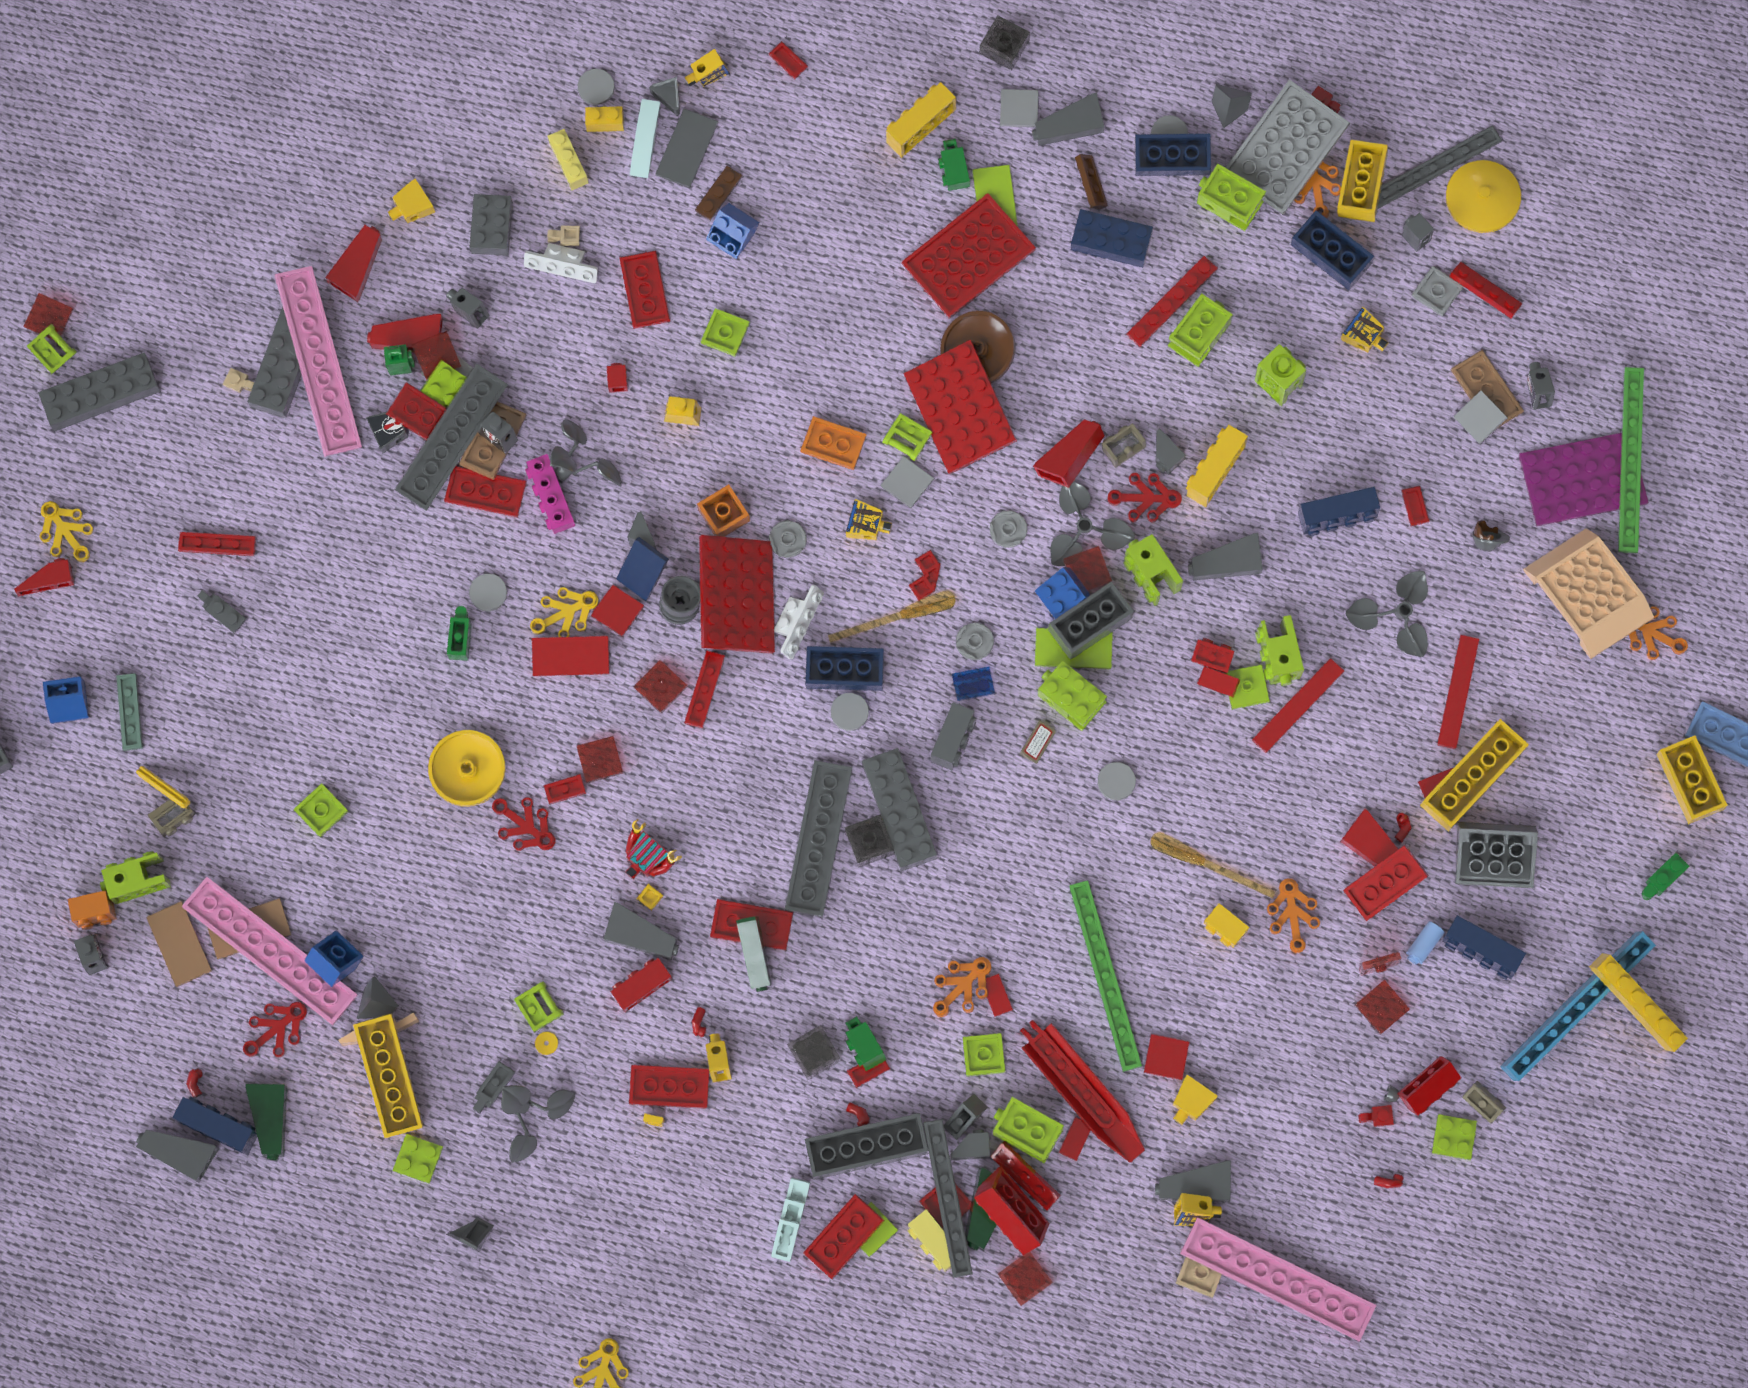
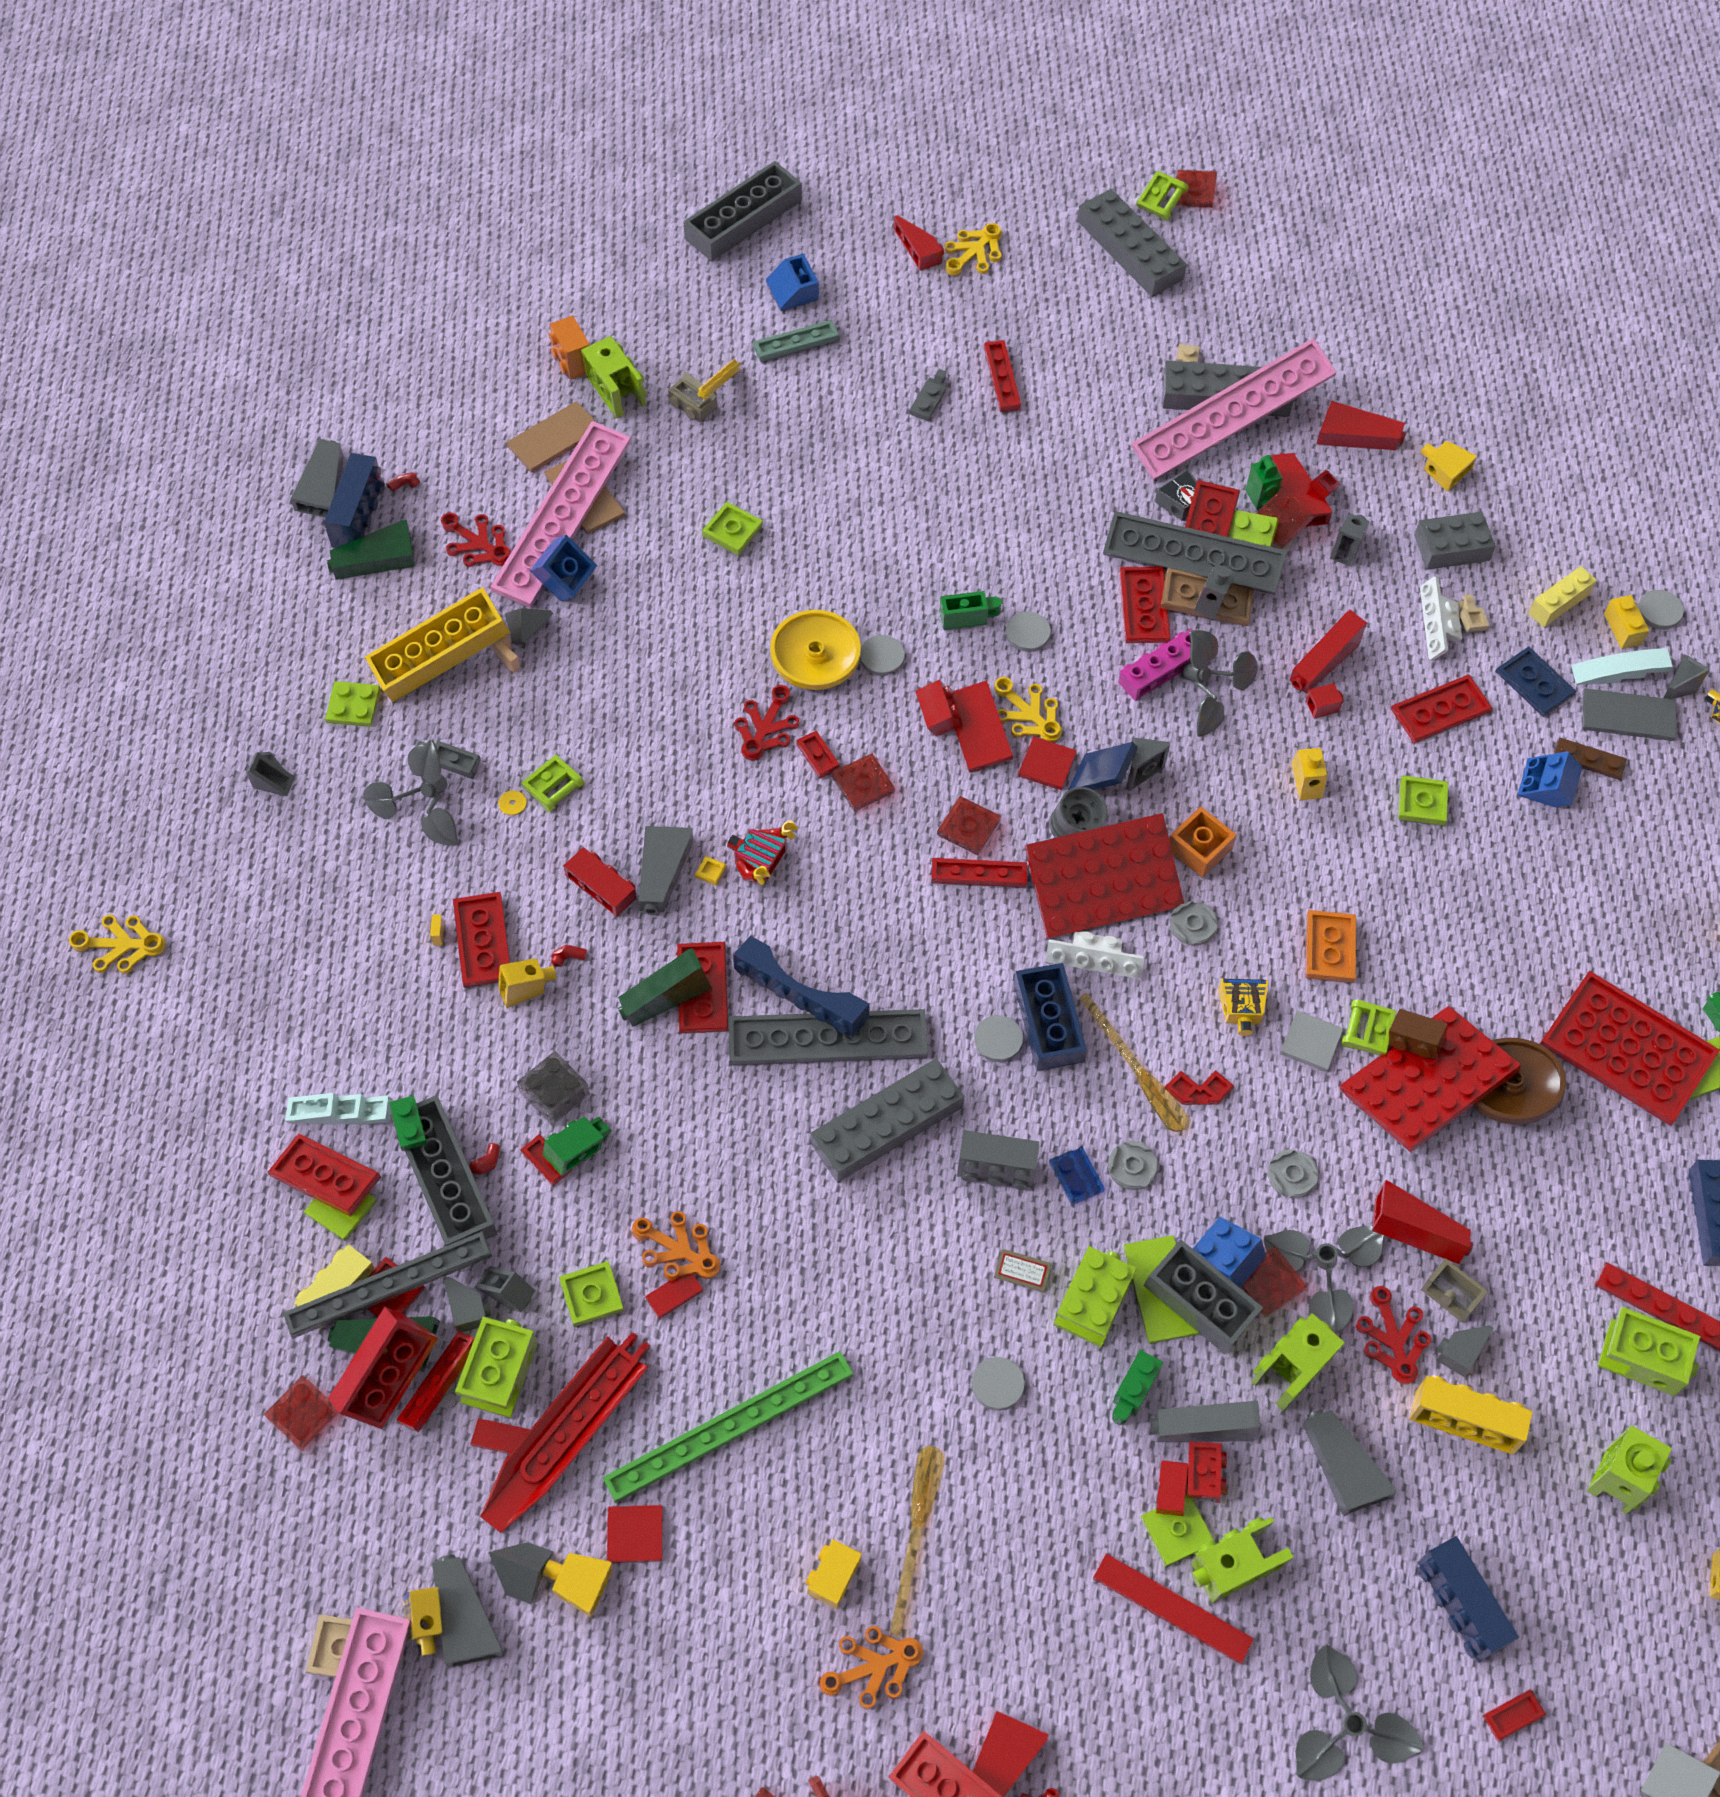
camera: 70 degrees right, 15 degrees down
dark grey torso [74,934,108,975] -> none
clear smoke brick [844,814,894,868] -> none
none -> green plate [389,1095,427,1151]
none -> dark grey slope [488,1542,553,1604]
none -> dark blue arch [733,935,869,1038]
none -> light grey tile [860,635,905,676]
none -> red brick [915,679,960,736]
none -> green brick [1112,1349,1163,1425]
none -> dark grey slope [1151,1401,1261,1442]
none -> red slope [1290,609,1367,694]
none -> red tile [1309,470,1341,499]
none -> reddish brown brick [1388,1008,1448,1060]
none -> dark blue tile [1495,646,1577,717]

